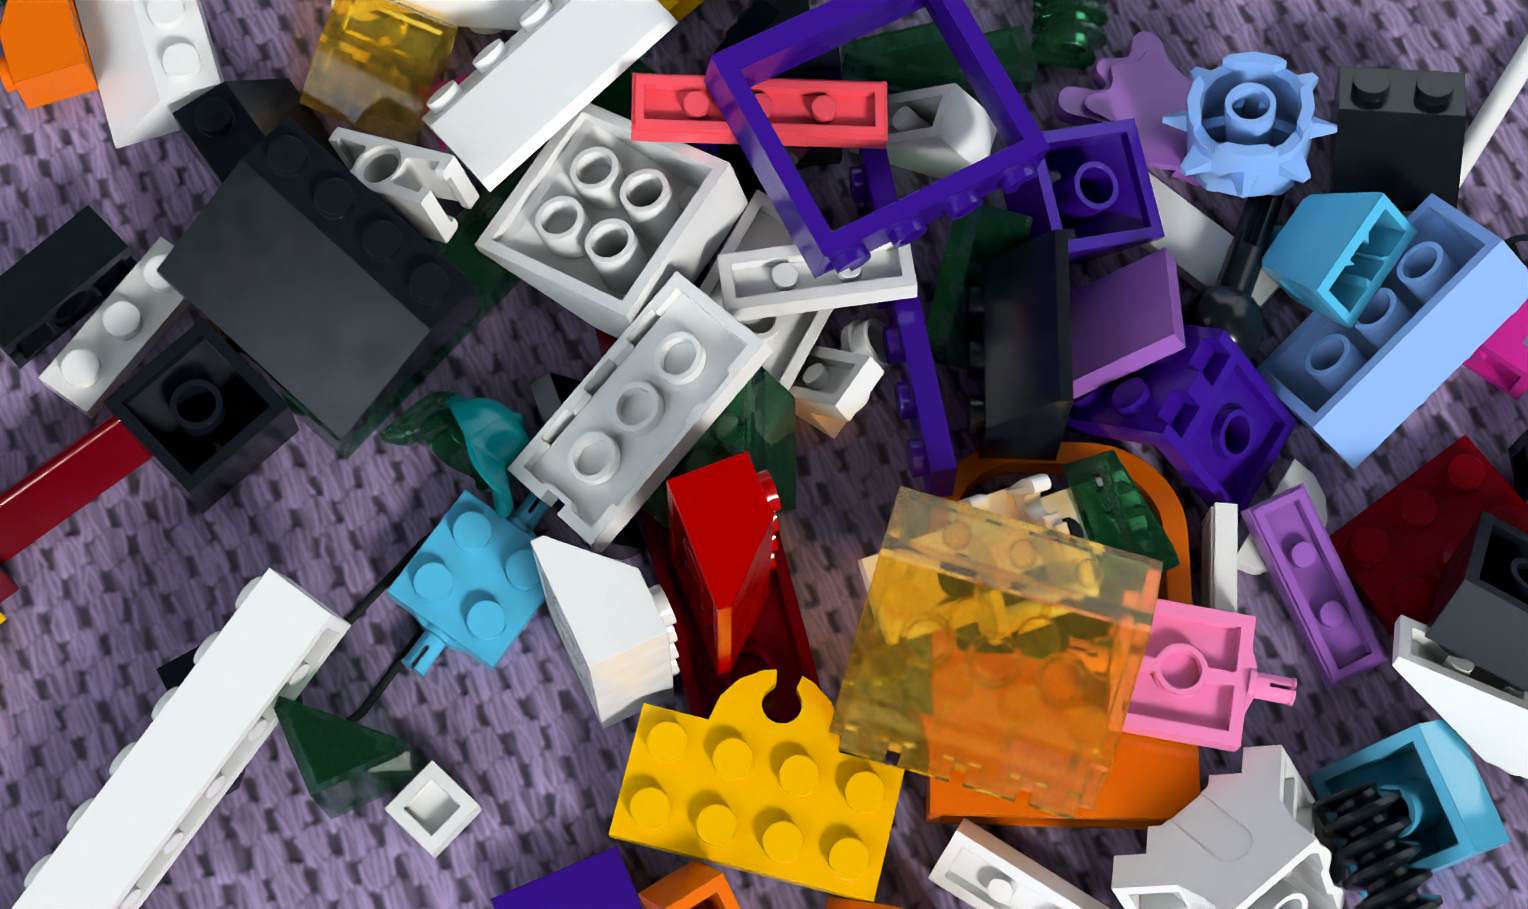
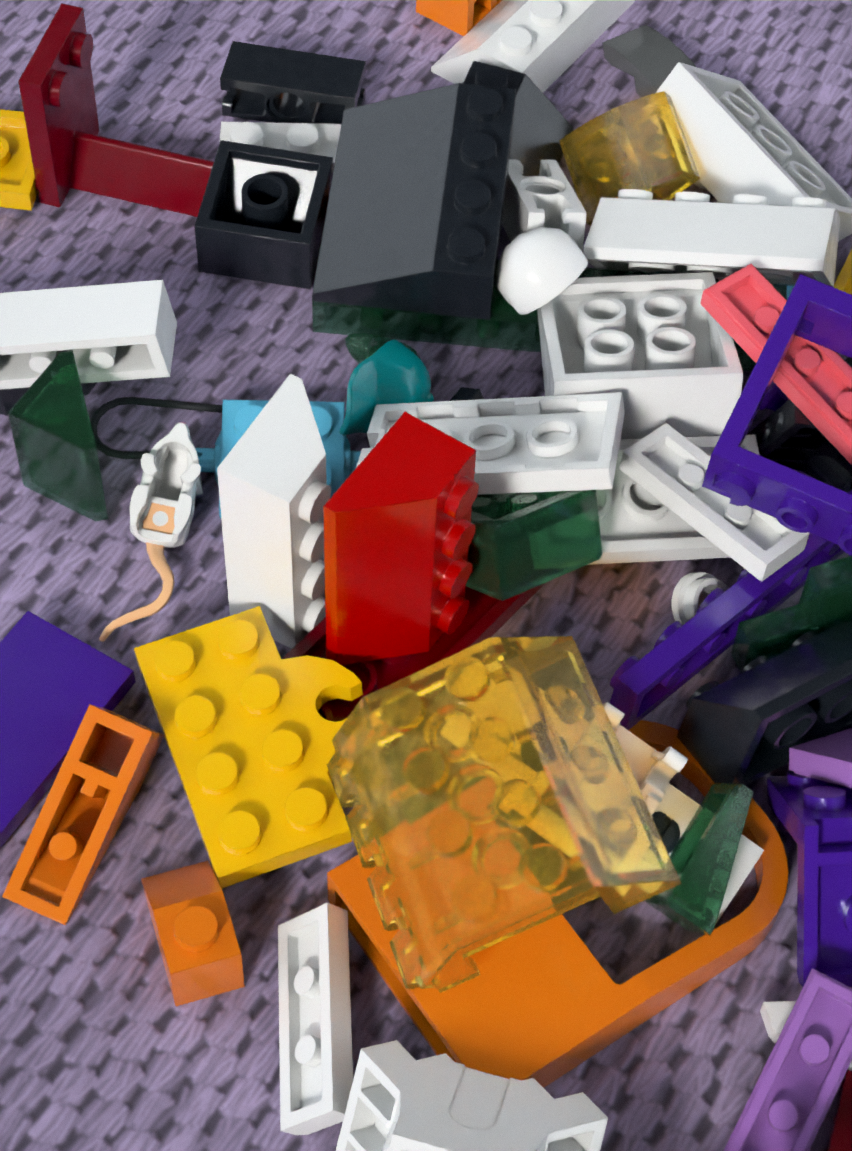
camera: 55 degrees right, 15 degrees down
white plate [384,760,482,859] -> none
white slope [781,345,885,439] -> none
bright pink plate [1064,593,1297,752] -> none
white tile [1200,502,1238,613] -> none
none -> white animal [99,422,203,642]
none -> white hair [495,227,588,315]

